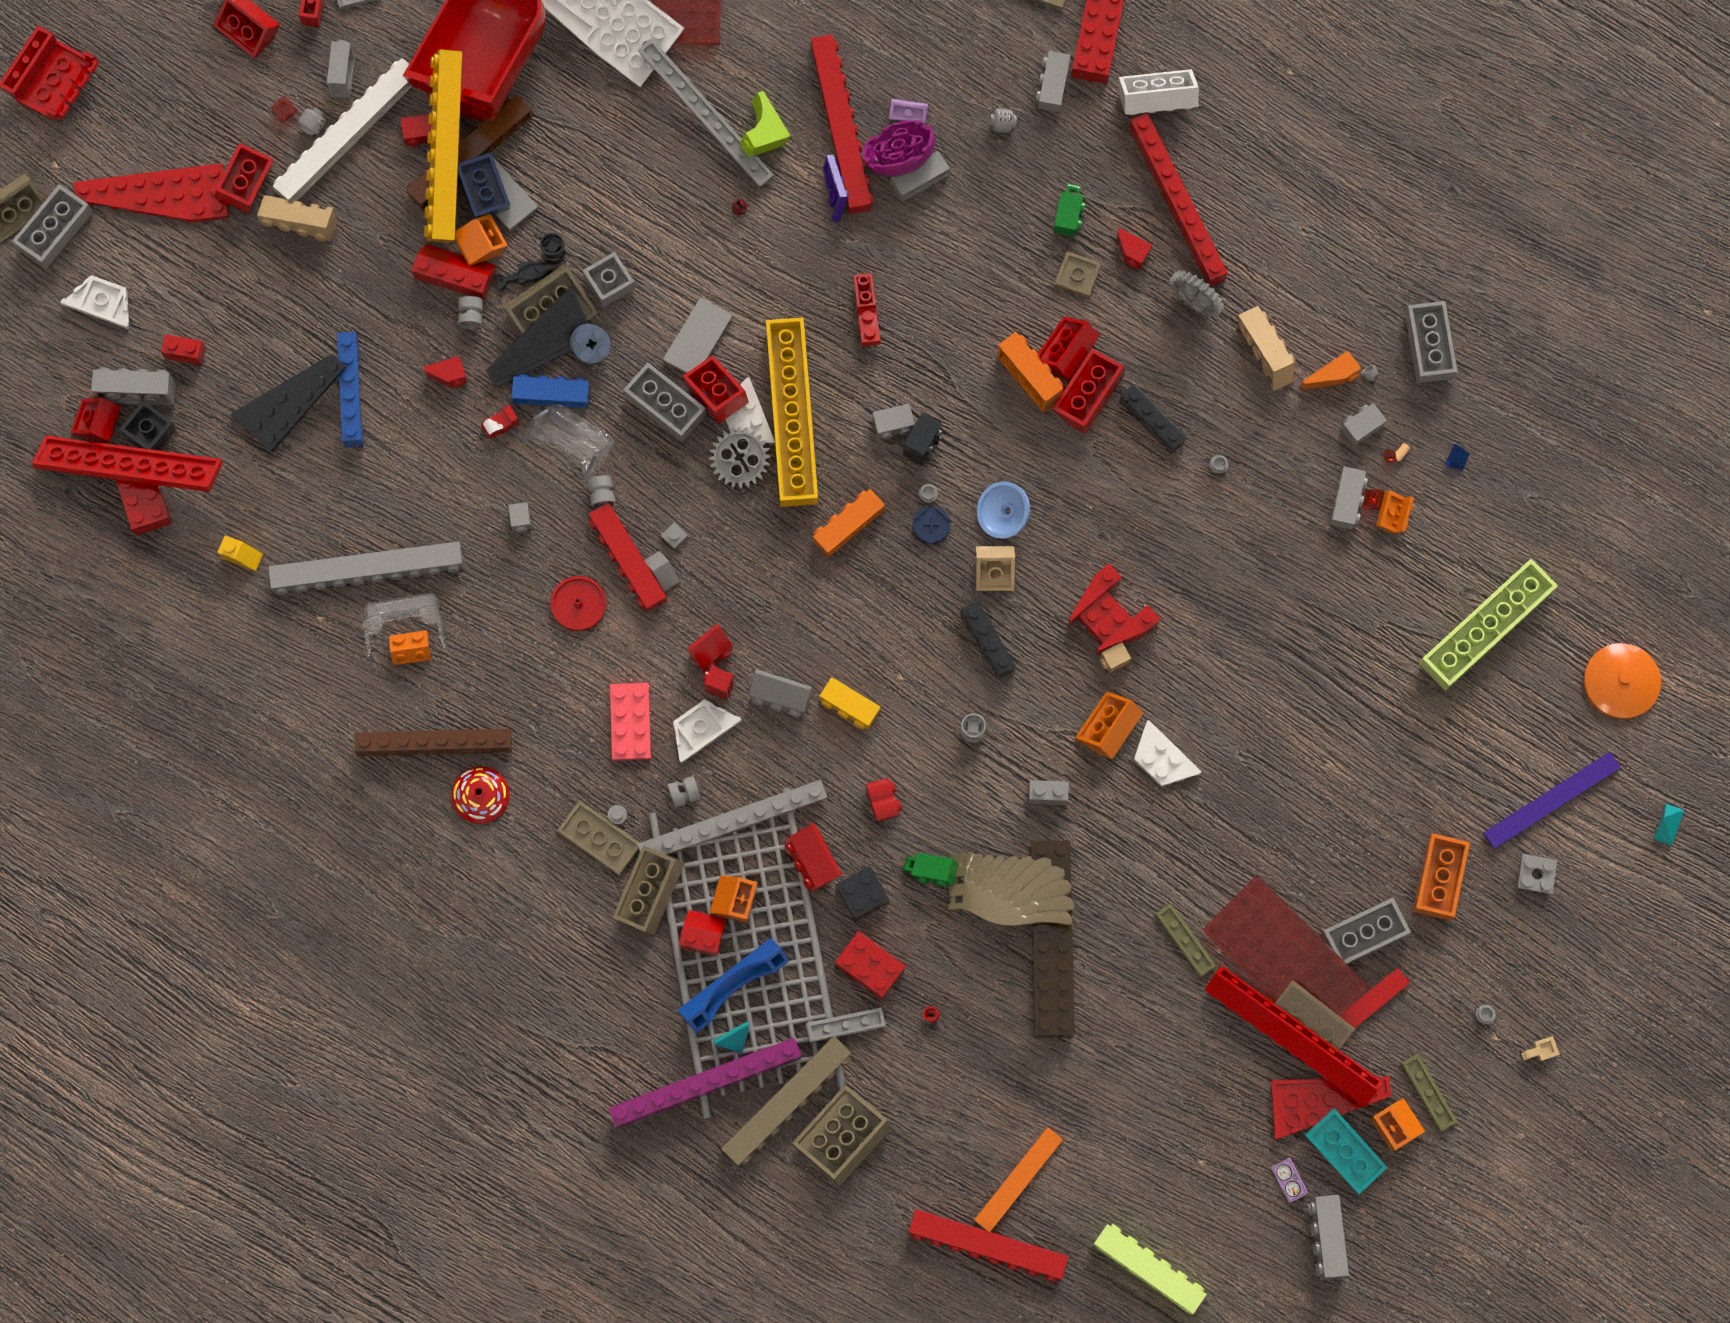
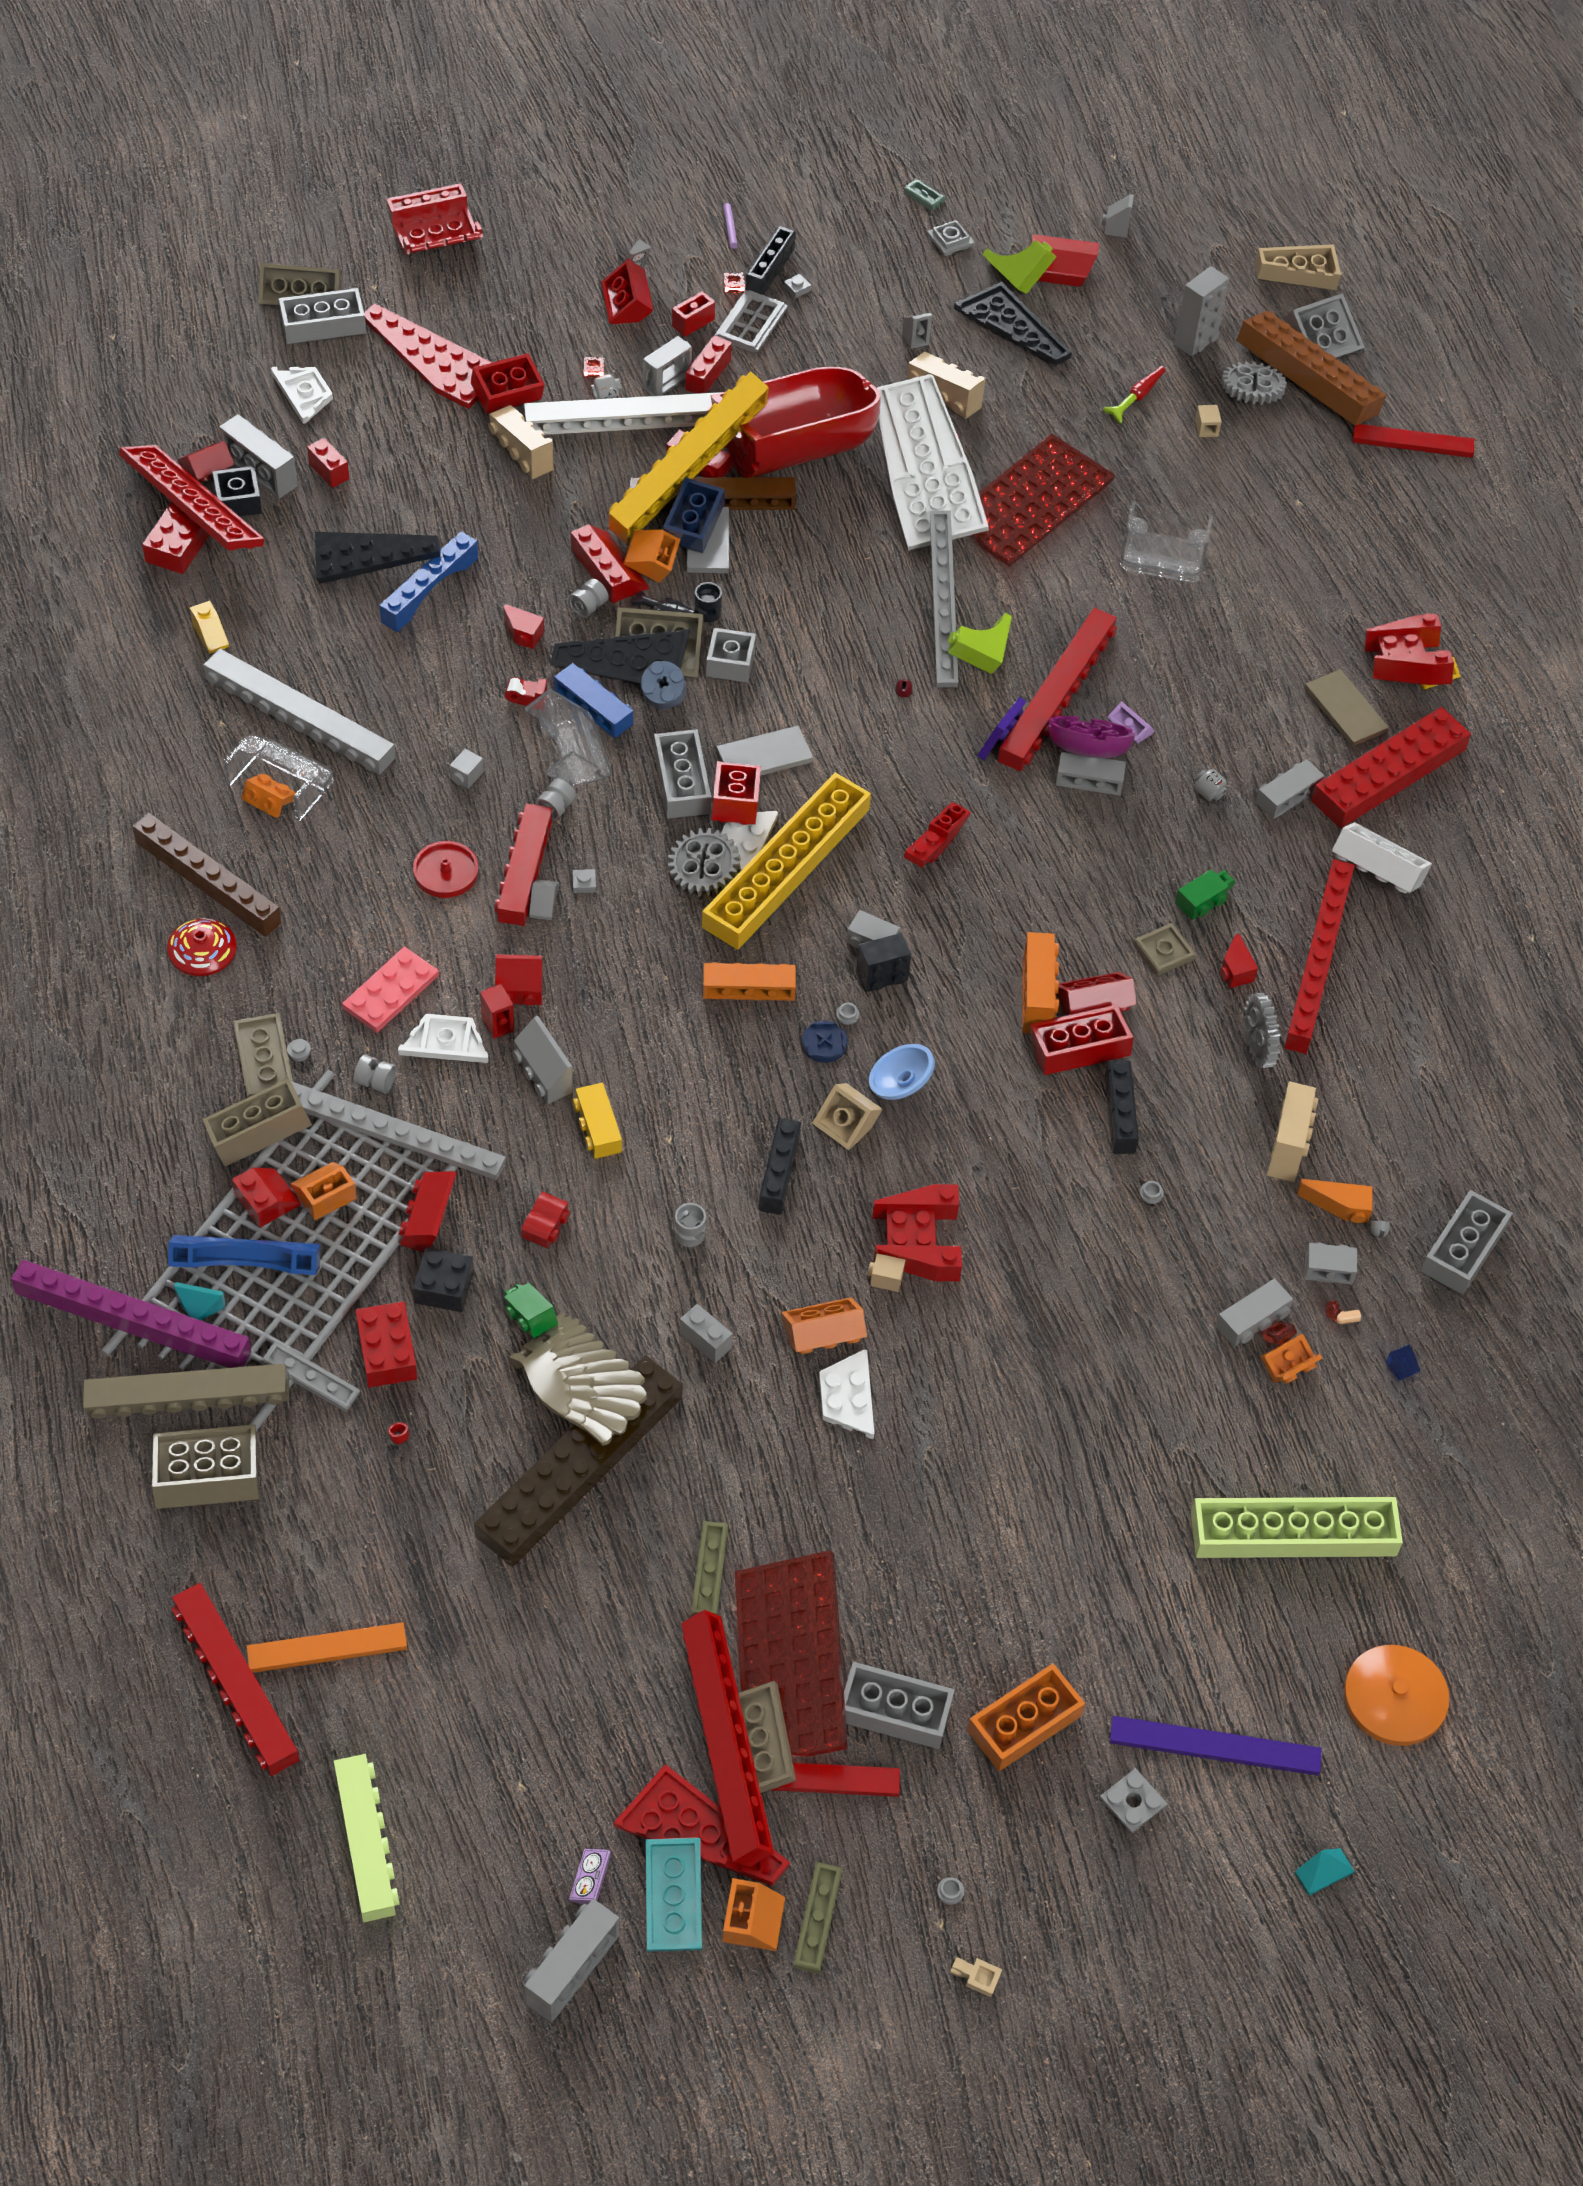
camera: 40 degrees right, 20 degrees down
none -> red brick [685,335,732,394]

